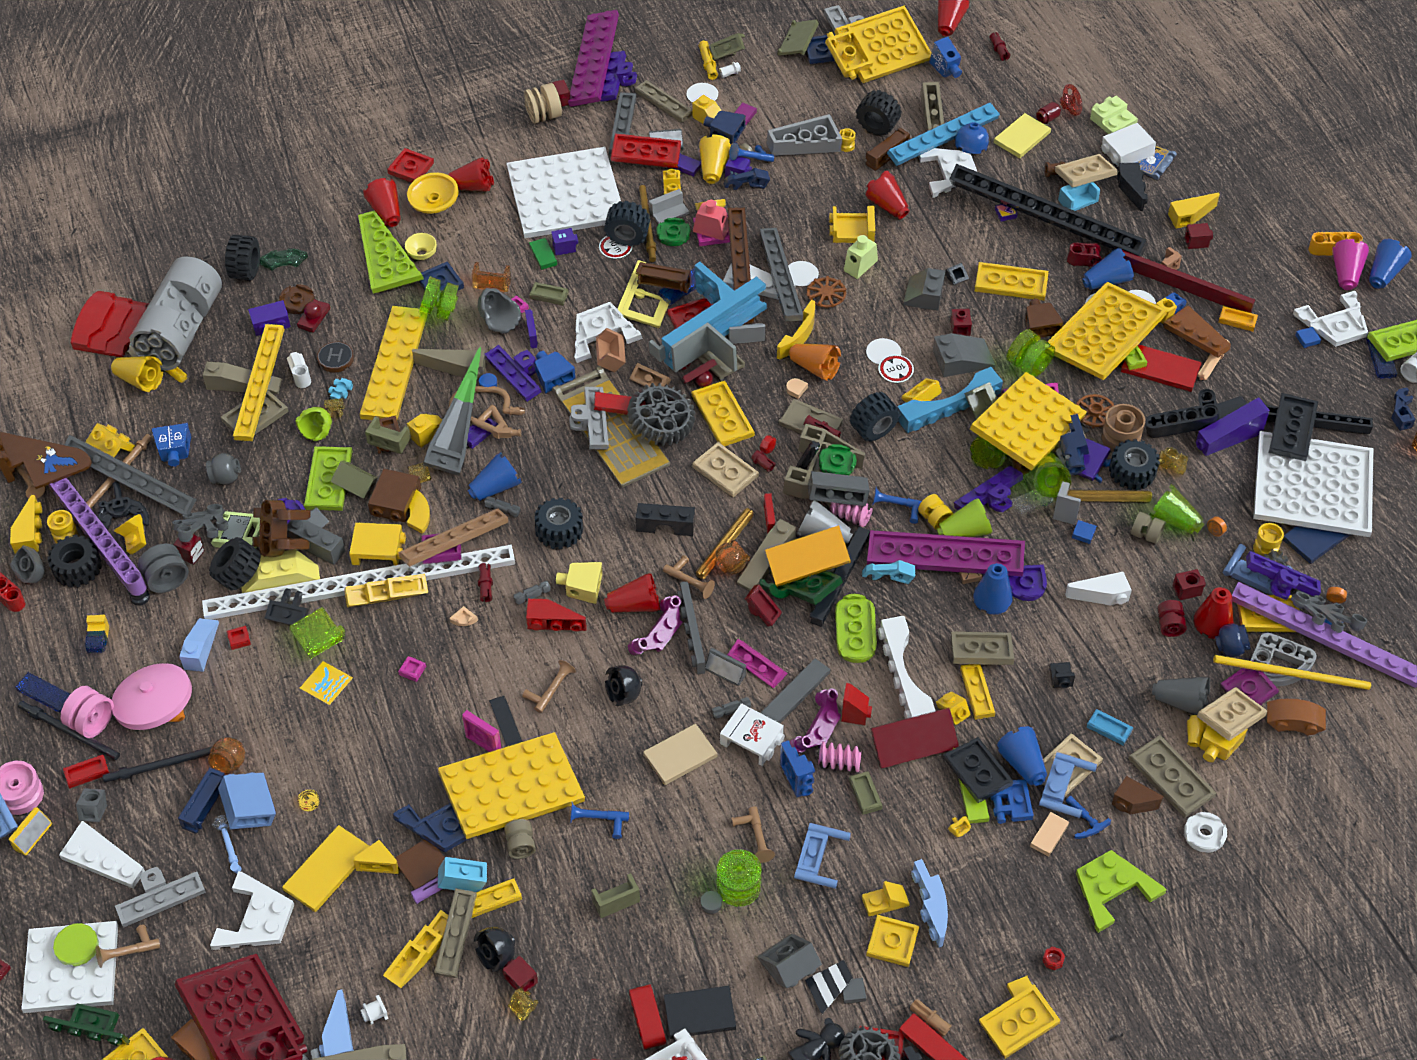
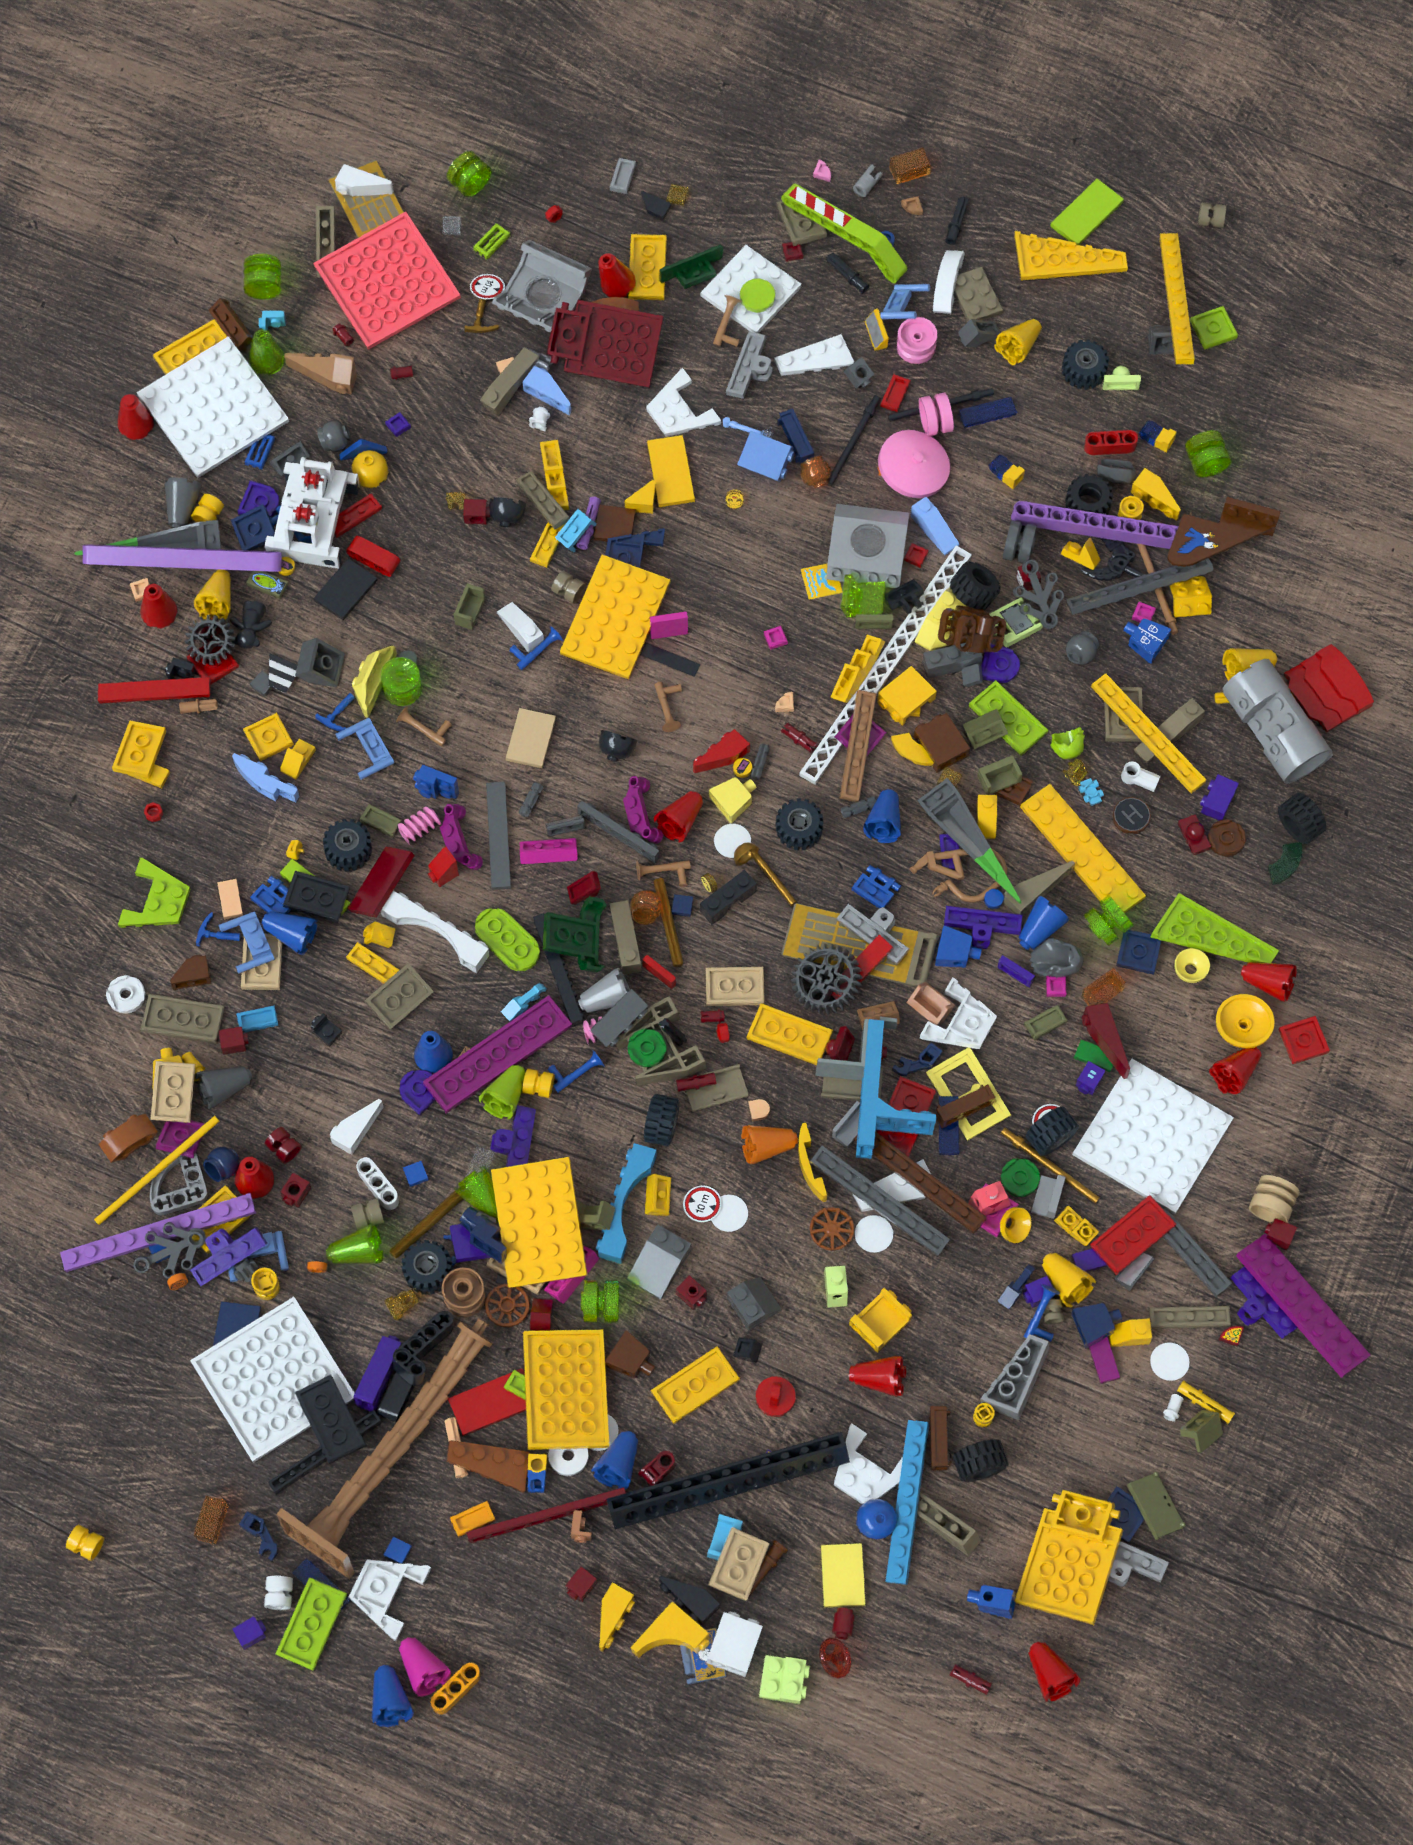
camera: 135 degrees right, 15 degrees up
white panel [720,704,785,766] -> none
light orange tile [765,525,851,587] -> none
light grey panel [1053,482,1081,525] -> none
none -> dark red brick [219,1027,249,1055]
none -> medium nougat plant [276,1318,493,1579]
none -> blue piece [315,693,355,731]
none -> black wheel [323,819,372,871]
none -> light yellow wedge [352,646,397,718]
none -> white beam [357,1157,399,1210]
none -> white slope [497,602,544,653]
none -> dark red slope [530,1298,553,1331]
none -> yellow arch [631,1602,711,1658]
none -> dark blue tile [672,894,693,917]
none -> clear yellow tile [701,873,717,893]
none -> white sticker [714,824,751,858]
none -> yellow tile [733,758,752,778]
none -> pearl gold piece [734,842,797,906]
none -> red tile [756,1377,795,1417]
none -> light grey panel [826,504,909,588]
none -> blue plate [852,865,901,909]
none -> olive tile [855,614,893,629]
none -> dark blue piece [892,1043,943,1077]
none -> blue cone [1018,896,1069,950]
none -> dark red slope [1081,1003,1130,1079]
none -> dark pink tile [1132,602,1156,623]
none -> tile [1218,1326,1244,1347]

